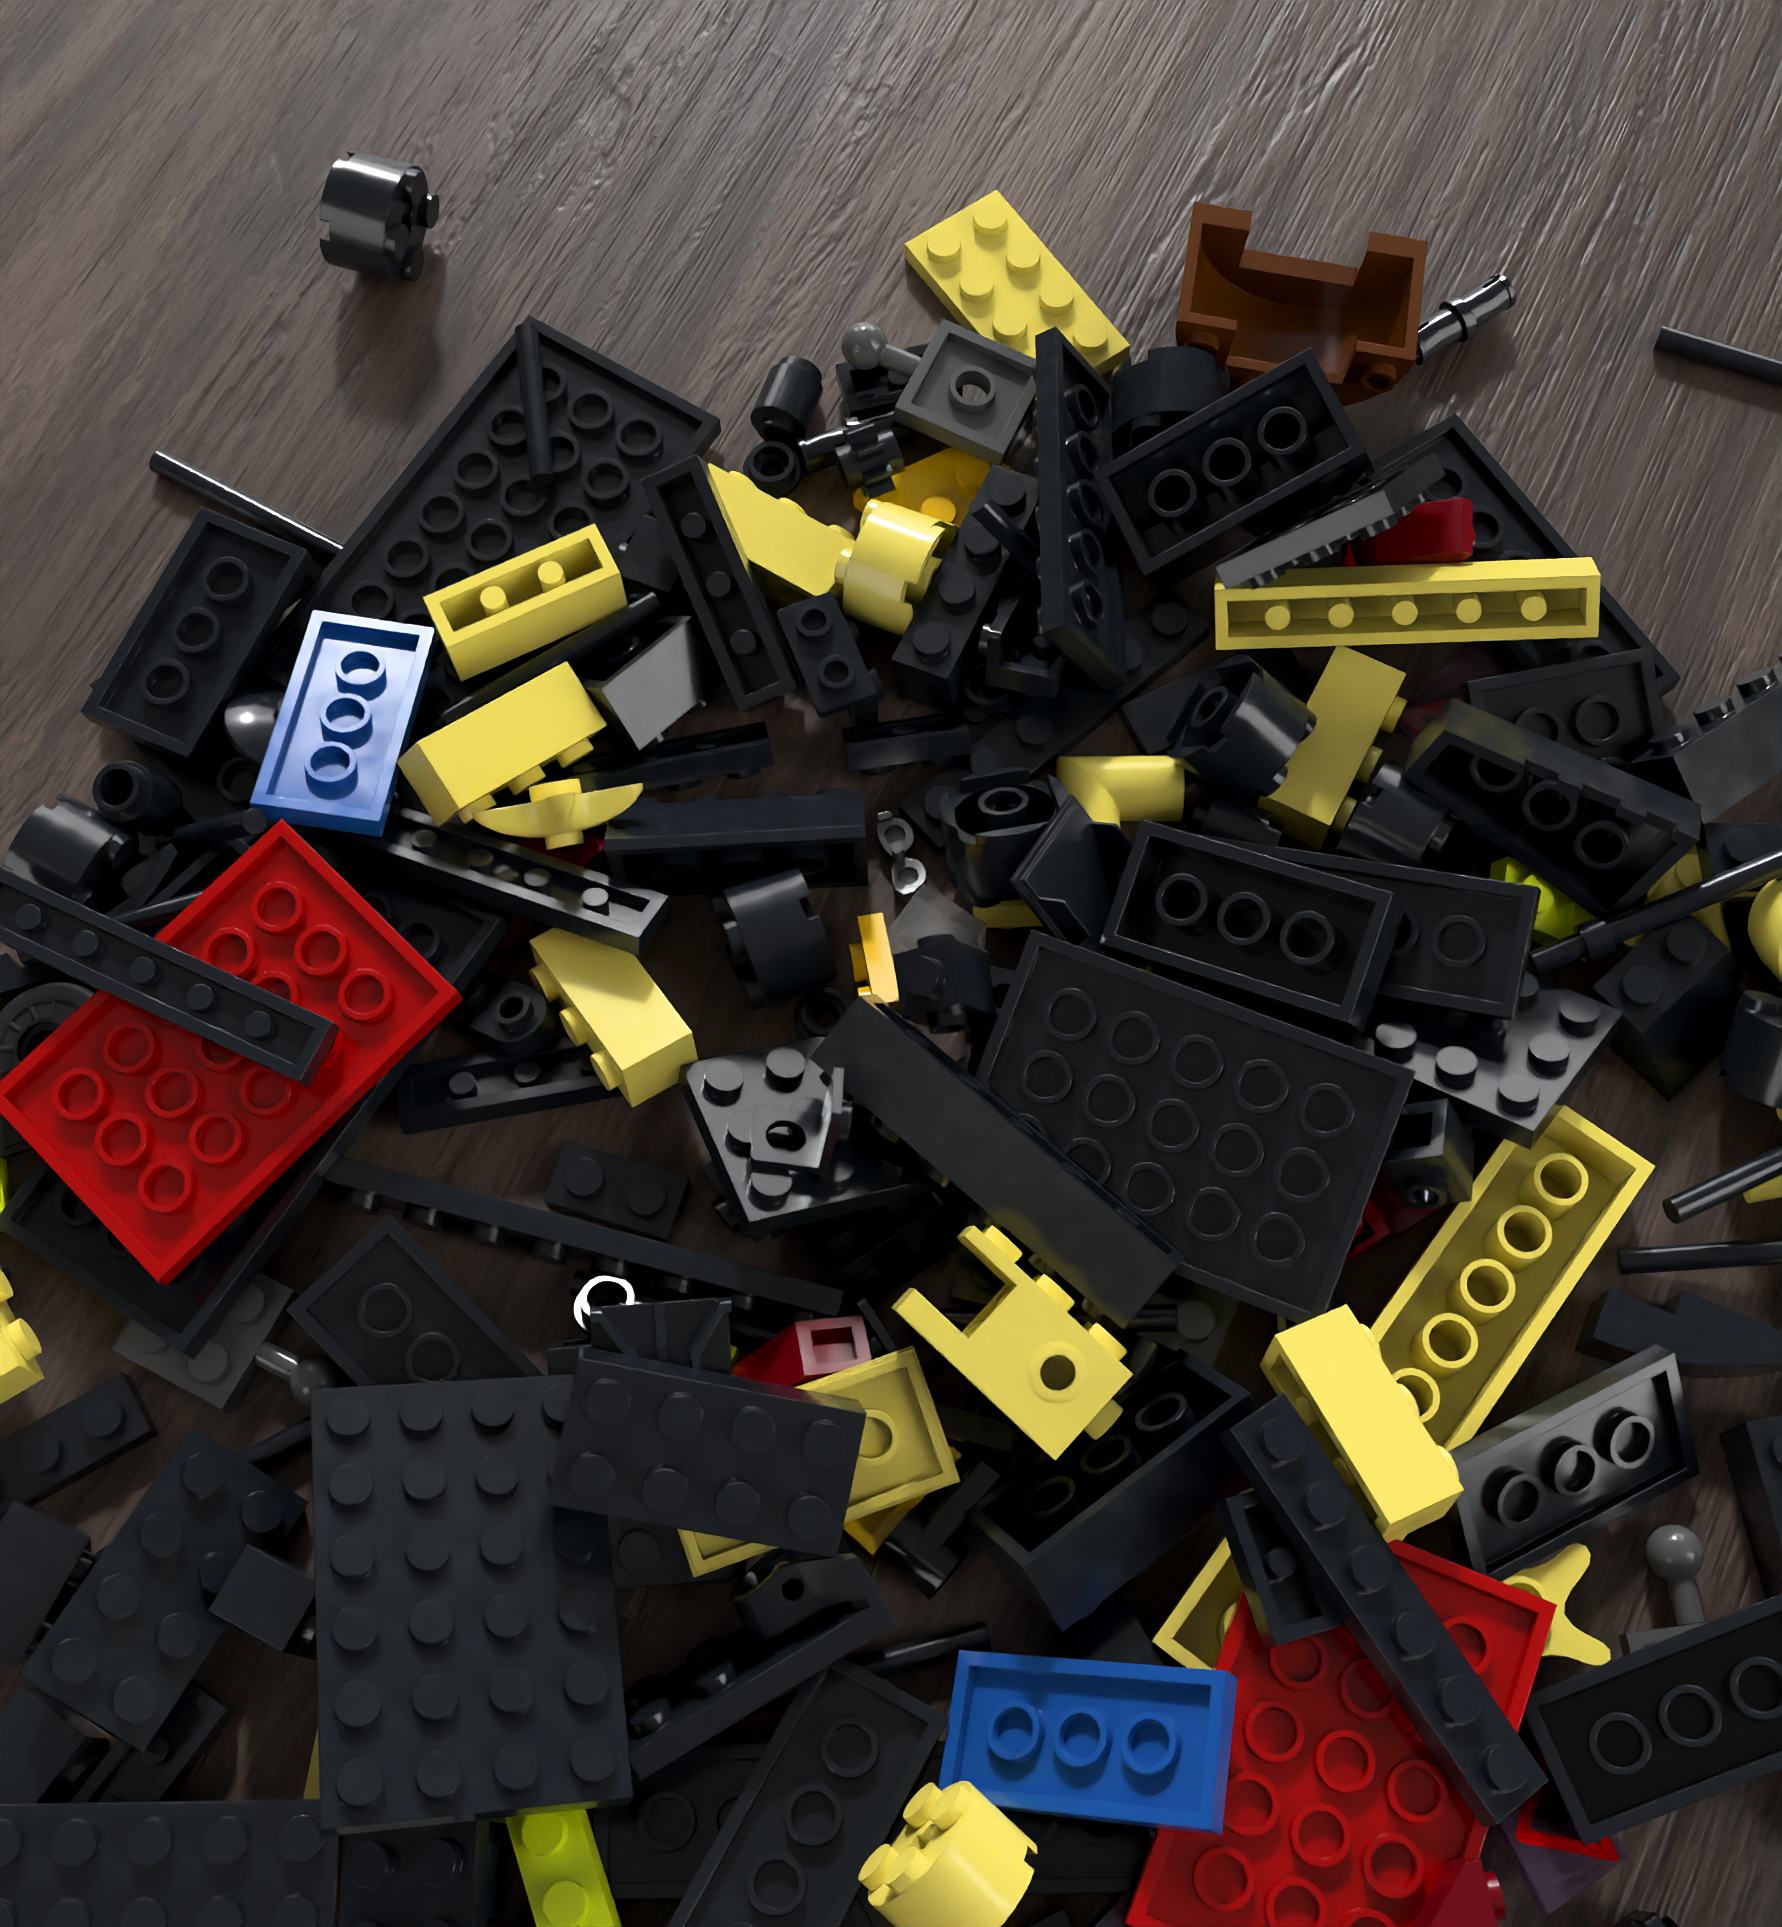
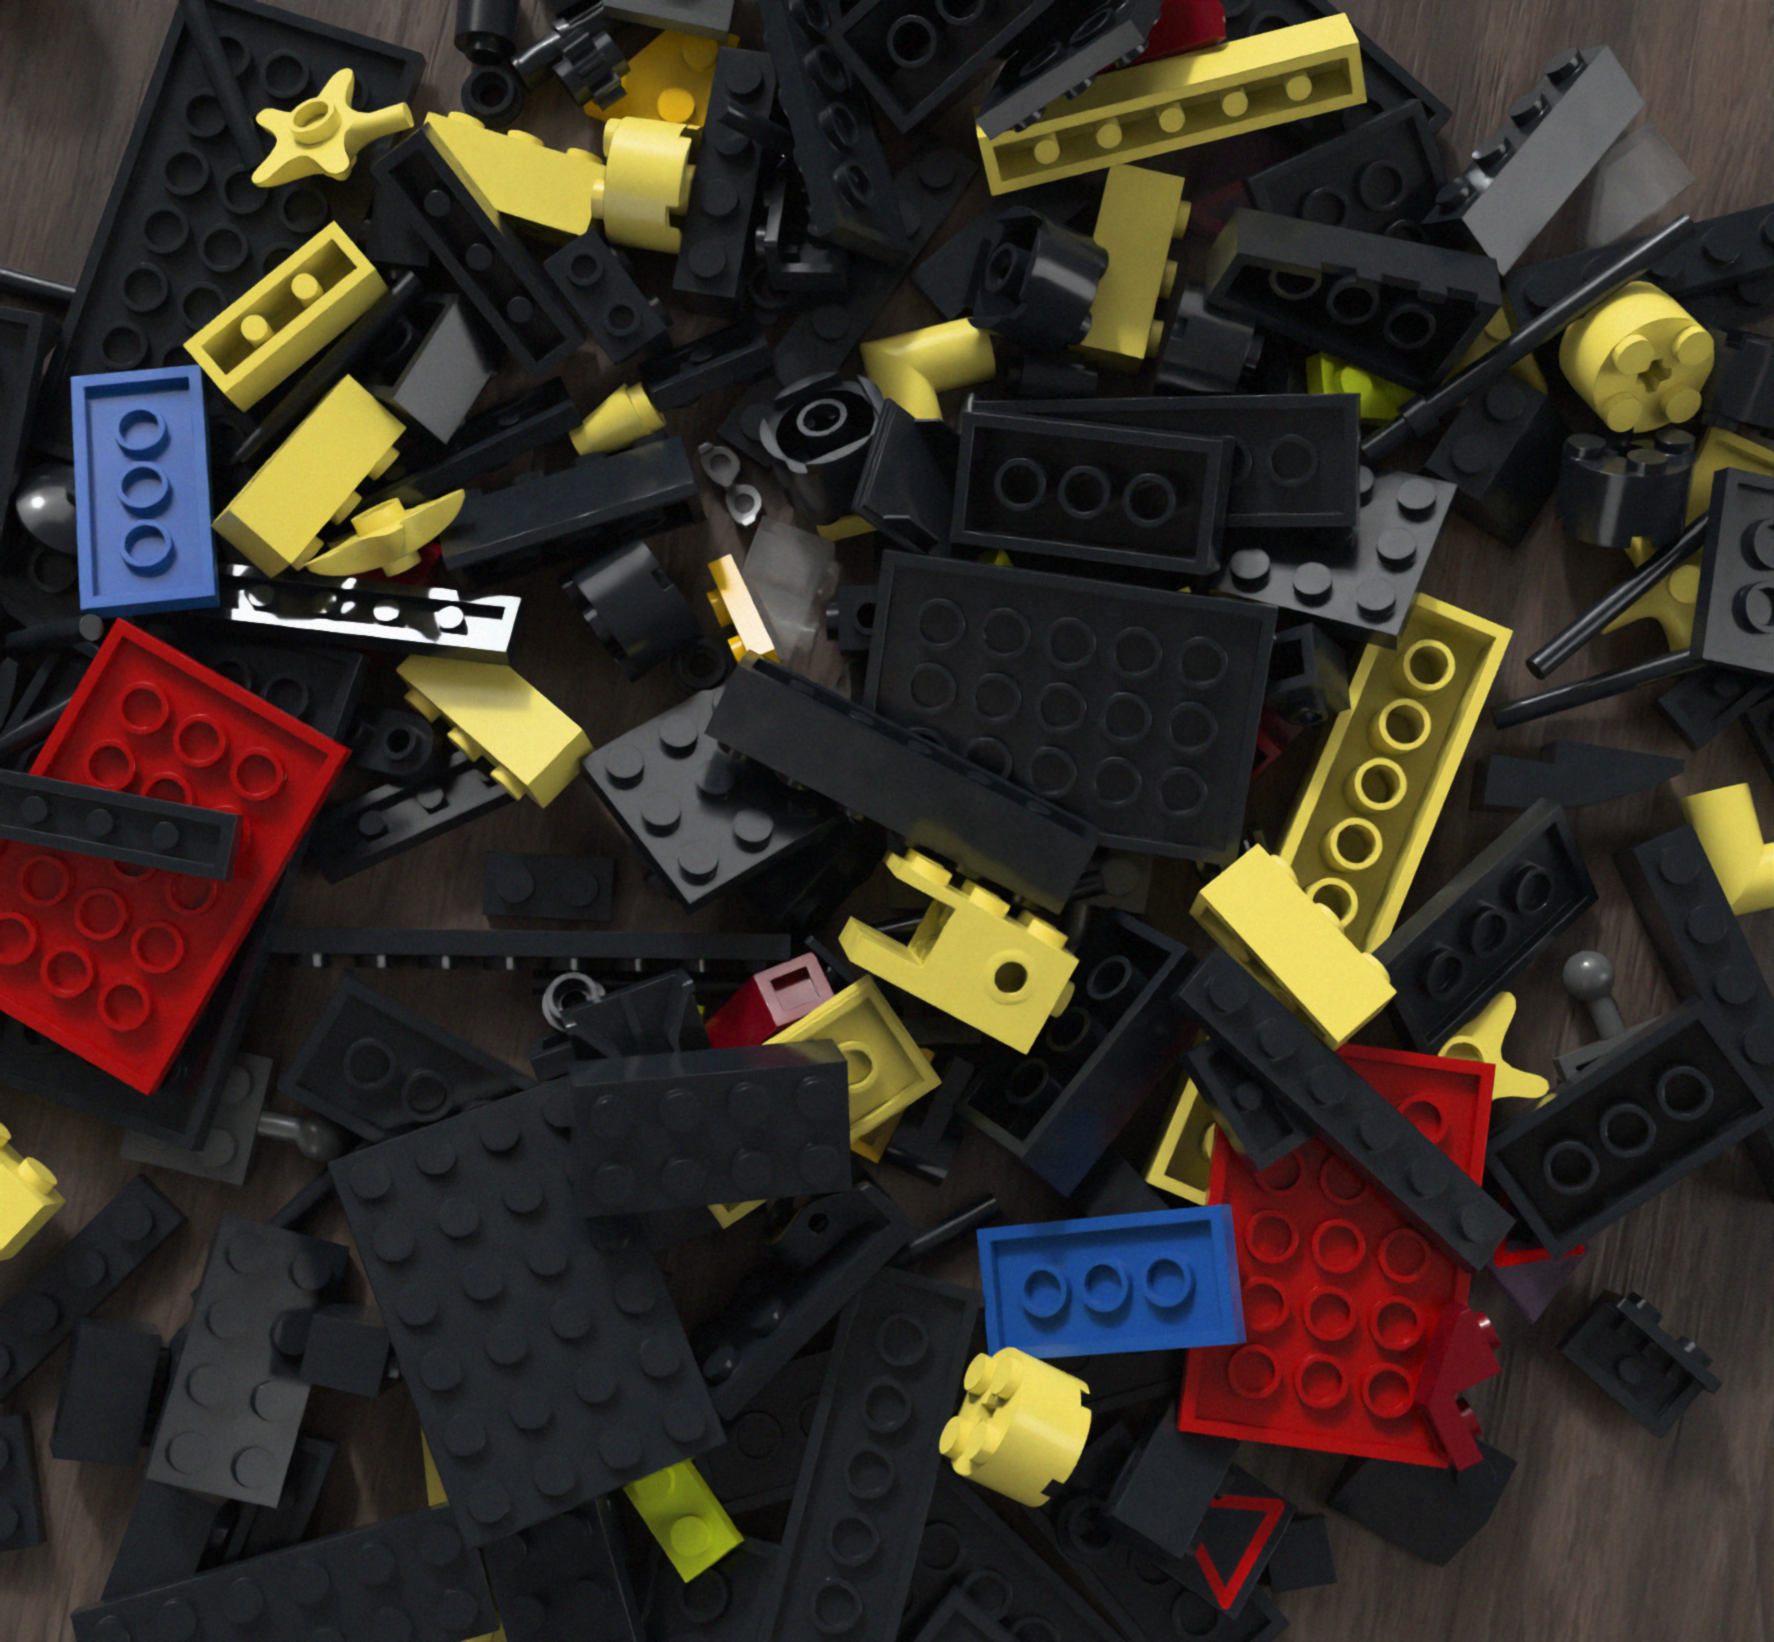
camera: 20 degrees left, 15 degrees up
bracket [749,1066,852,1175] -> none
black brick [893,934,997,1034] -> none
none -> light yellow animal [251,68,414,187]
none -> light yellow cone [568,381,666,456]

